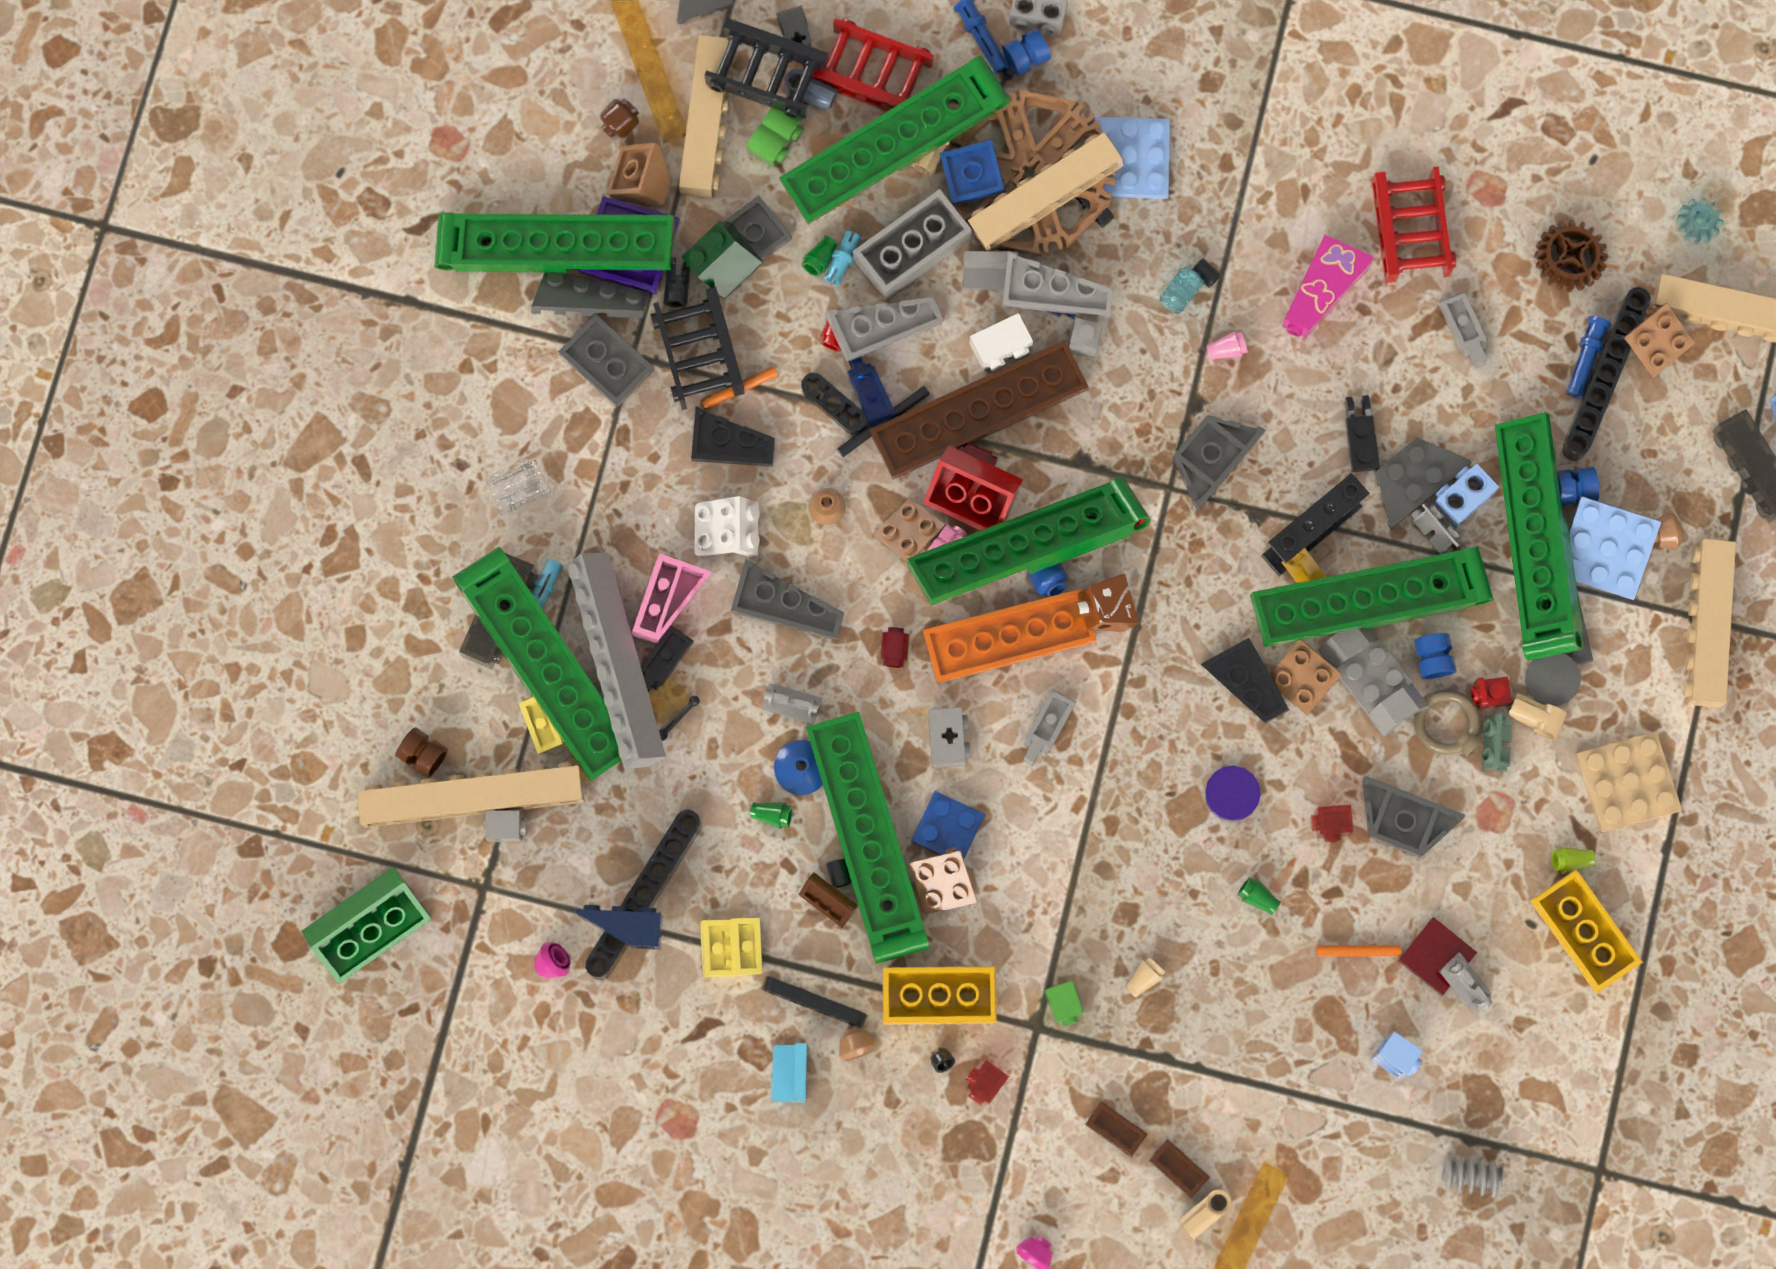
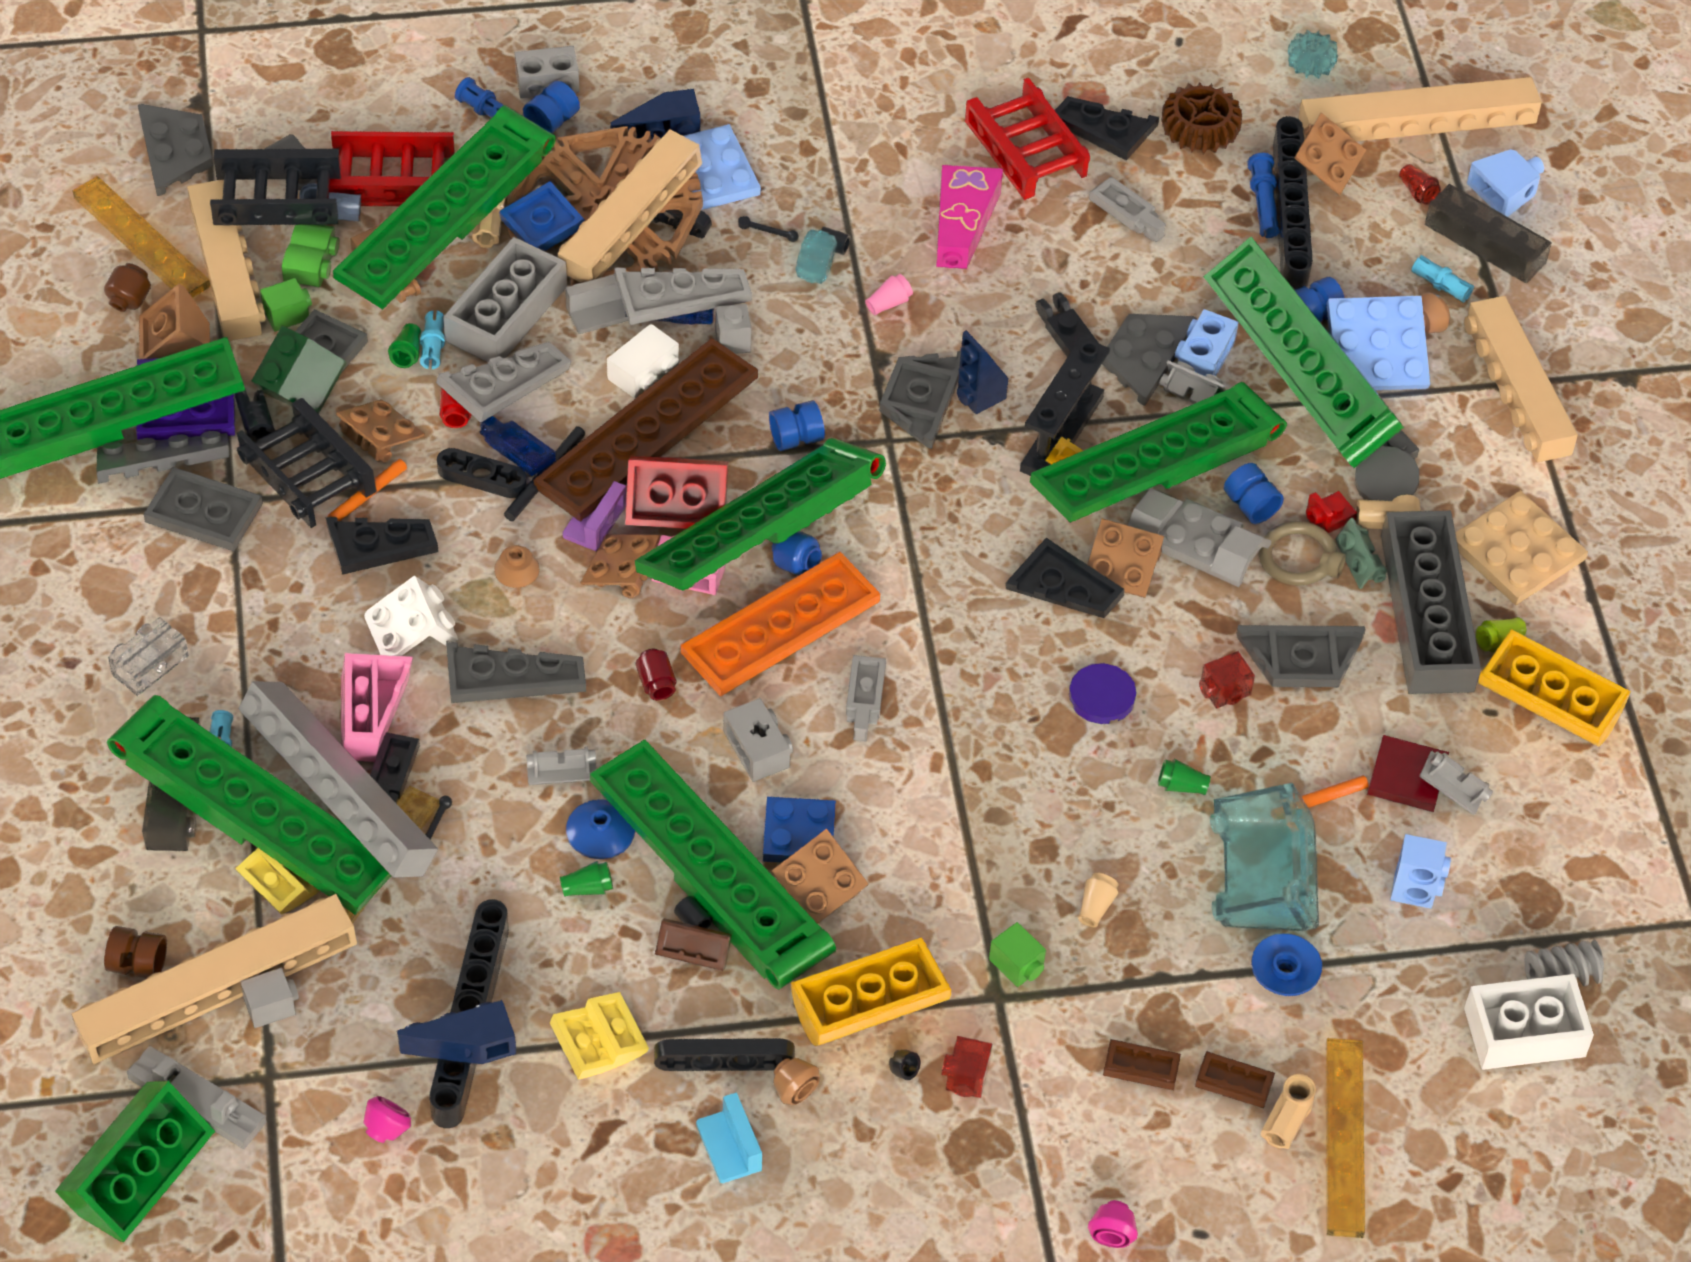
camera: 25 degrees left, 25 degrees down
dark orange torso [1070,574,1139,632] -> none
none -> light grey hinge [127,1045,267,1149]
none -> bright green brick [260,278,312,332]
none -> medium nougat hinge [336,399,425,463]
none -> medium lavender panel [563,481,626,552]
none -> dark blue slope [610,89,700,139]
none -> black hinge [738,216,799,242]
none -> blue wheel [769,400,825,451]
none -> dark blue slope [957,330,1009,414]
none -> black wing [1055,96,1159,161]
none -> clear light blue windscreen [1210,783,1319,931]
none -> blue dish [1251,934,1322,996]
none -> dark grey brick [1381,510,1481,694]
none -> clear red cone [1399,164,1441,205]
none -> medium azure pin [1411,255,1474,303]
none -> white brick [1464,974,1594,1070]

